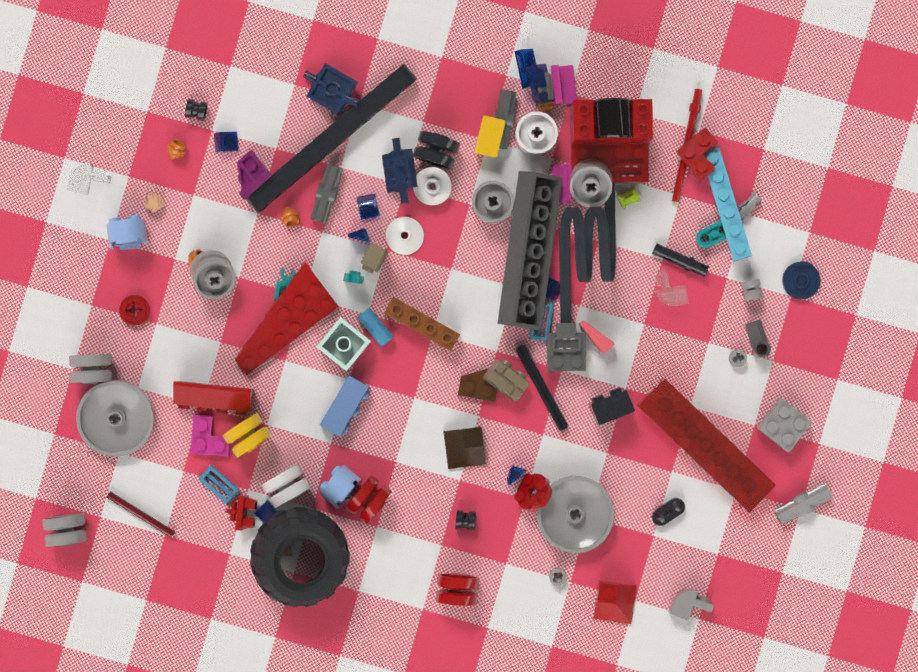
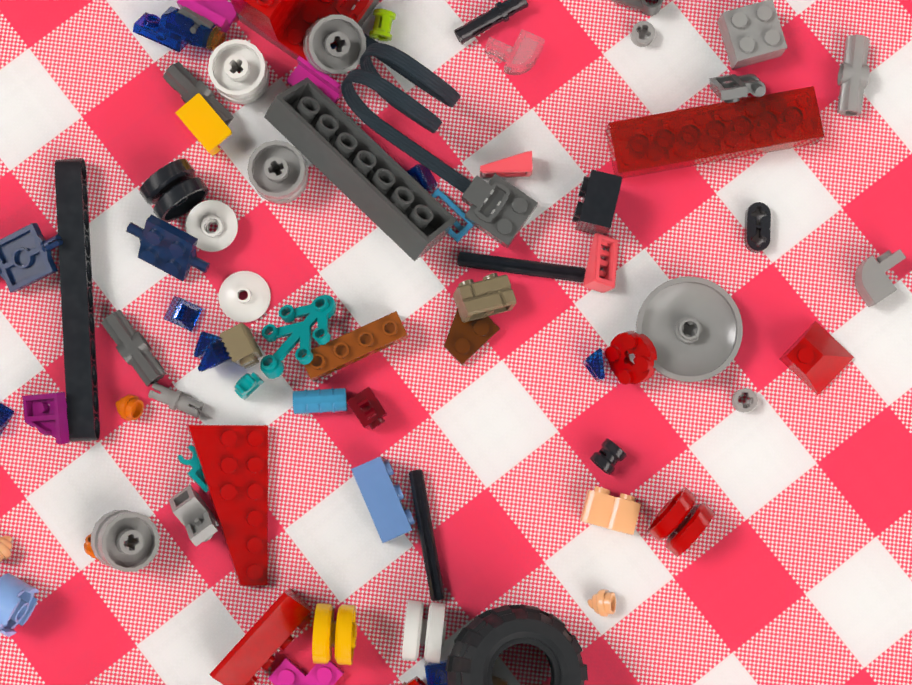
camera: 55 degrees left, 5 degrees down
red gear [119,295,150,326] -> none
light aqua brick [317,317,371,371] -> none
light blue brick [318,465,362,510] -> none
red wheel [346,475,392,525] -> none
dark brown slope [443,426,486,469] -> none
none -> light grey pin [148,382,204,418]
none -> light grey brick [169,485,219,546]
none -> clear blue slope [198,340,231,372]
none -> teal plant [260,295,336,379]
none -> dark red brick [347,387,387,430]
none -> black axle [409,469,445,601]
none -> light nougat brick [580,486,641,535]
none -> coral slope [583,233,618,293]
none -> light nougat plate [587,589,616,617]
none -> dark grey plate [709,74,766,103]

